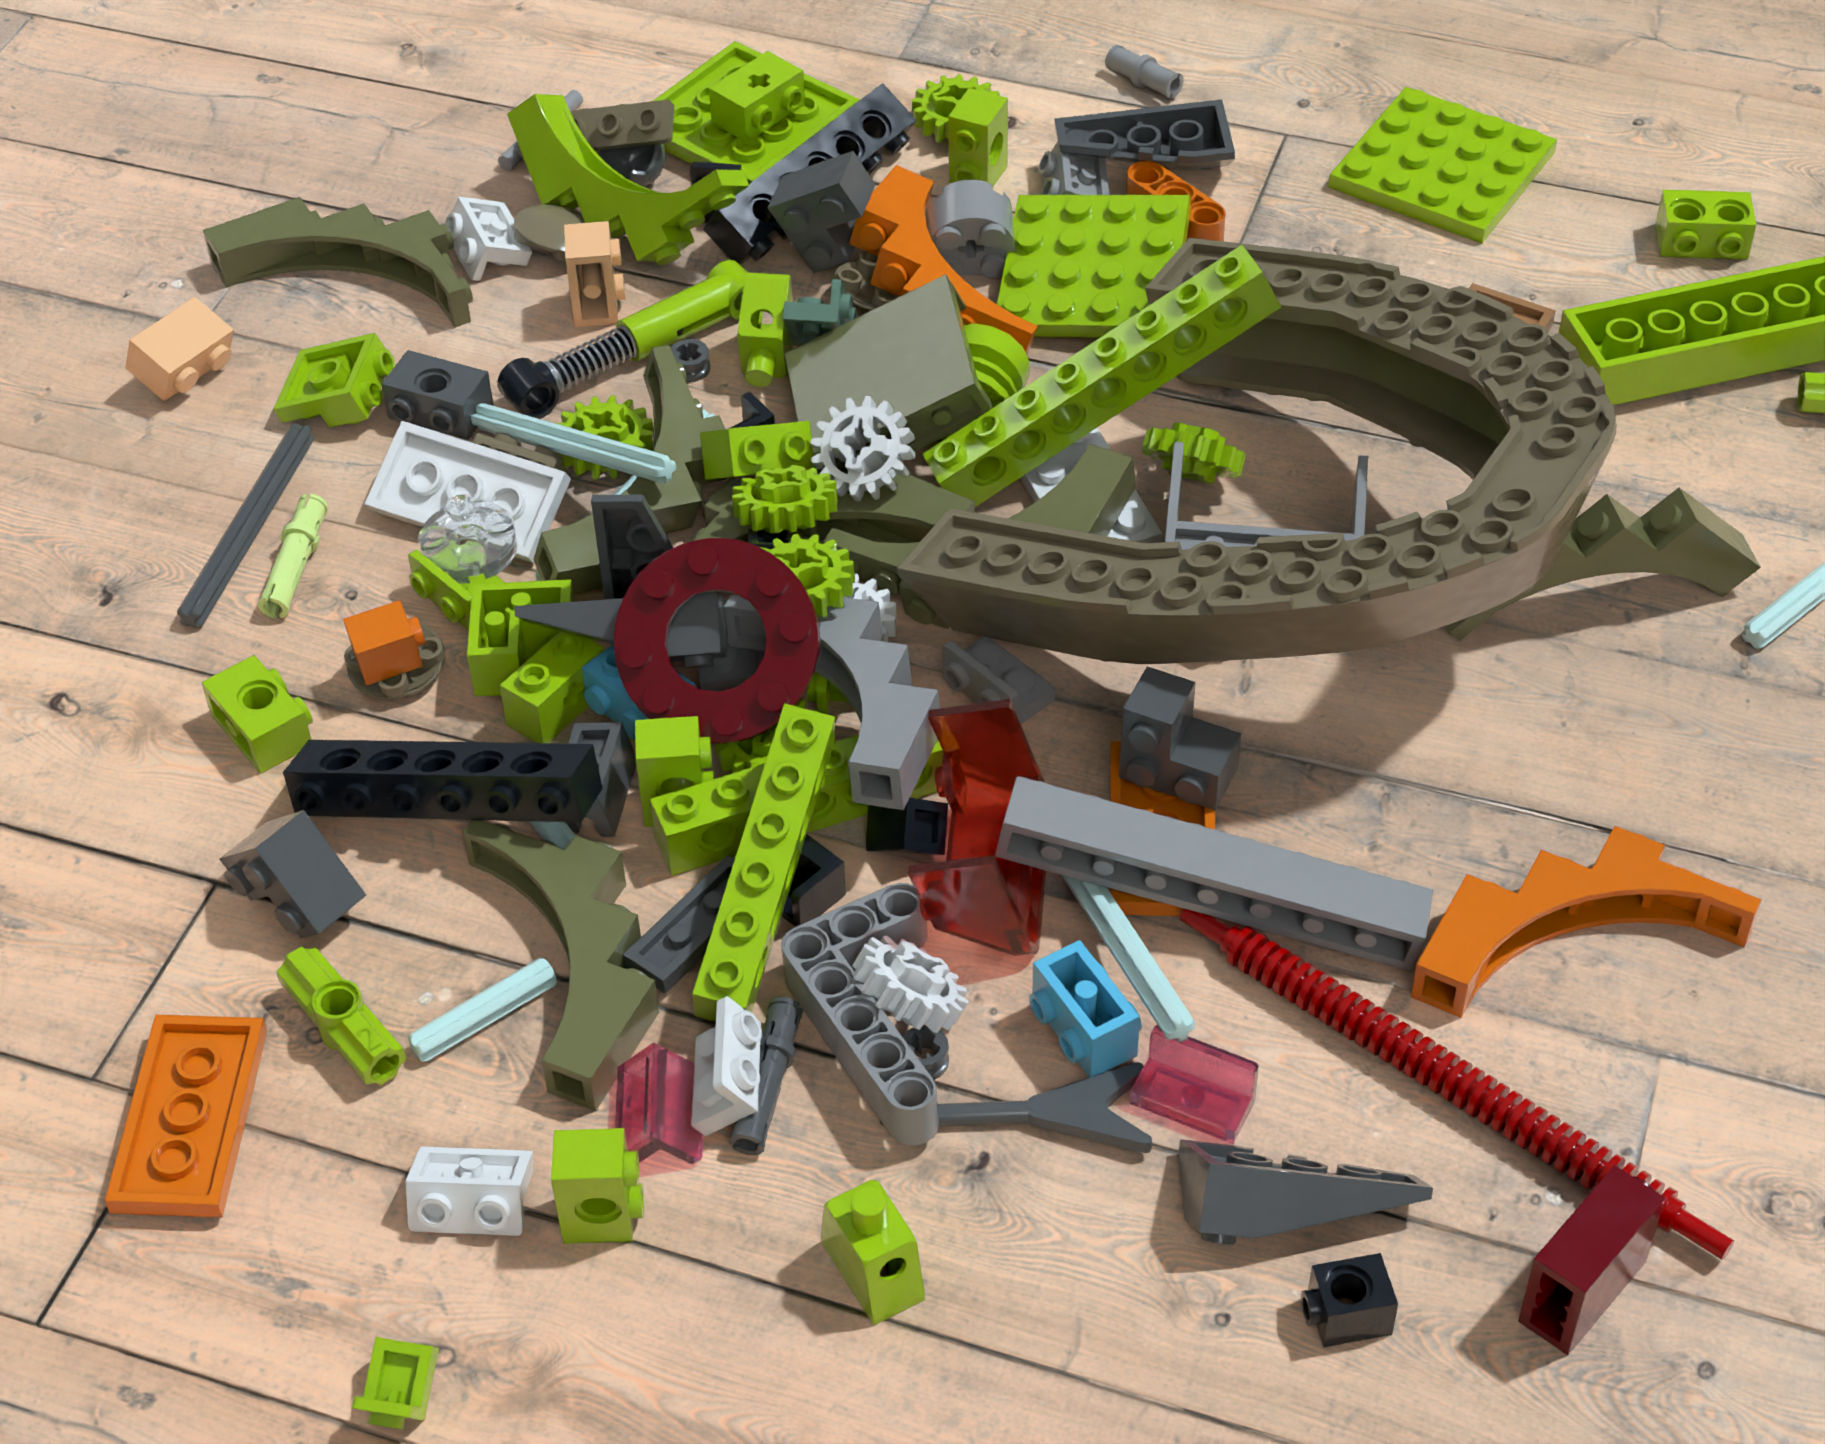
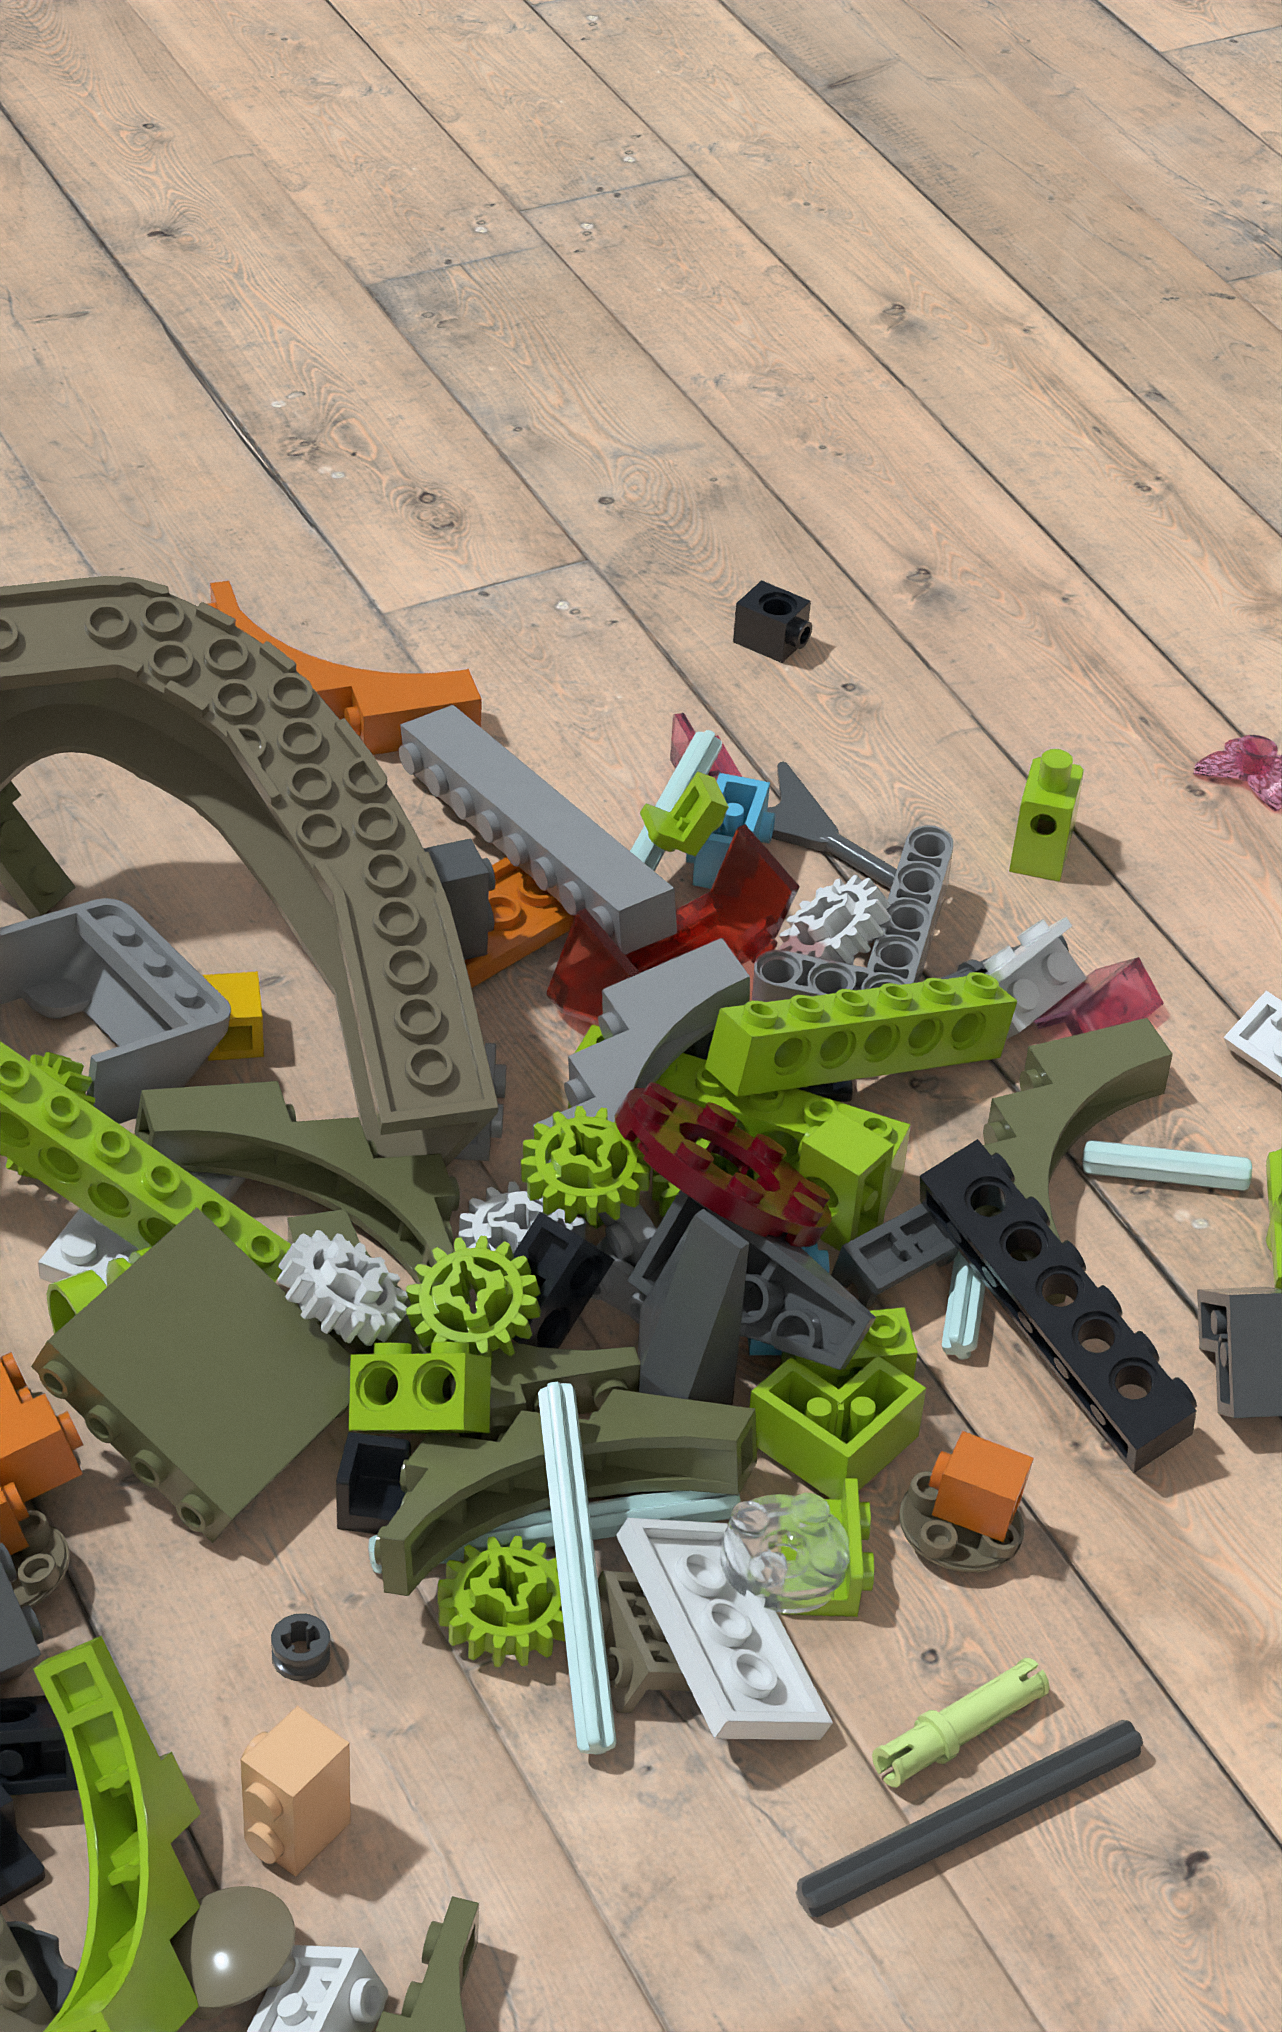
camera: 140 degrees left, 5 degrees down
lime brick [201,655,313,774] -> none
lime plate [273,333,395,428] -> none
dark grey brick [381,350,494,440] -> none
piece [497,260,748,419] -> none
lime brick [551,1128,644,1244] -> none
dark grey plate [623,855,735,994] -> none
lime torso [737,272,793,387] -> none
sand green bracket [783,279,857,346] -> none
dark grey wedge [1178,1139,1433,1245] -> none
red hose [1180,909,1734,1260] -> none
dark red brick [1518,1165,1666,1356] -> none
none -> lime bracket [640,771,729,857]

